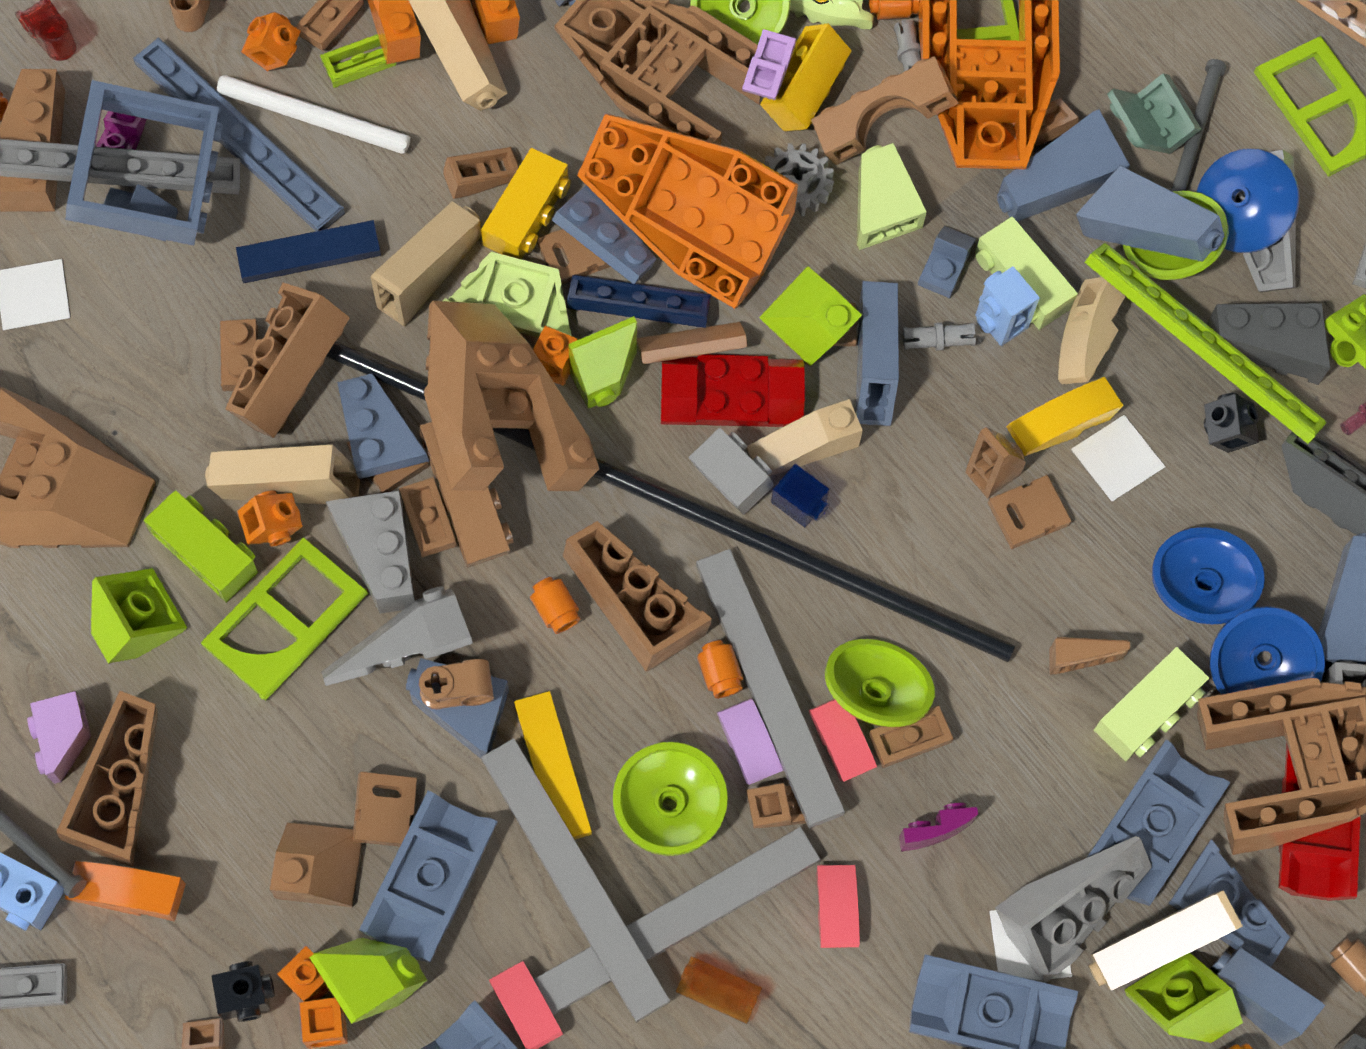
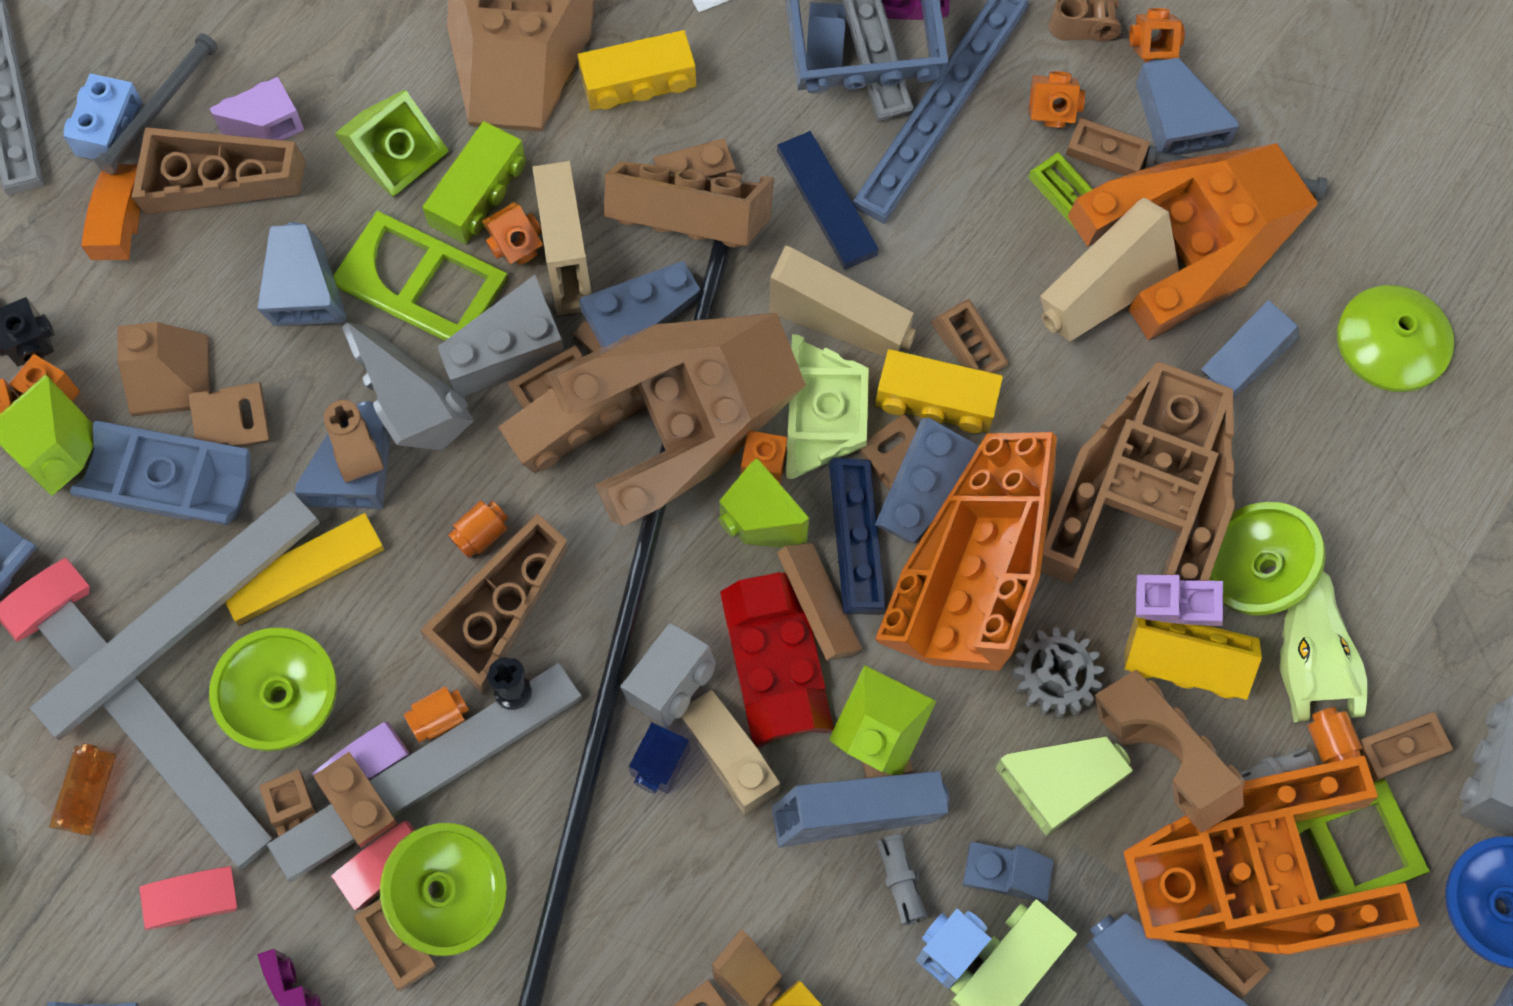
camera: 80 degrees right, 0 degrees up
white axle [217,75,410,154] -> none
none -> slope [257,222,346,326]
none -> medium nougat plate [313,752,397,848]
none -> black bush [487,657,532,710]
none -> yellow brick [577,30,697,111]

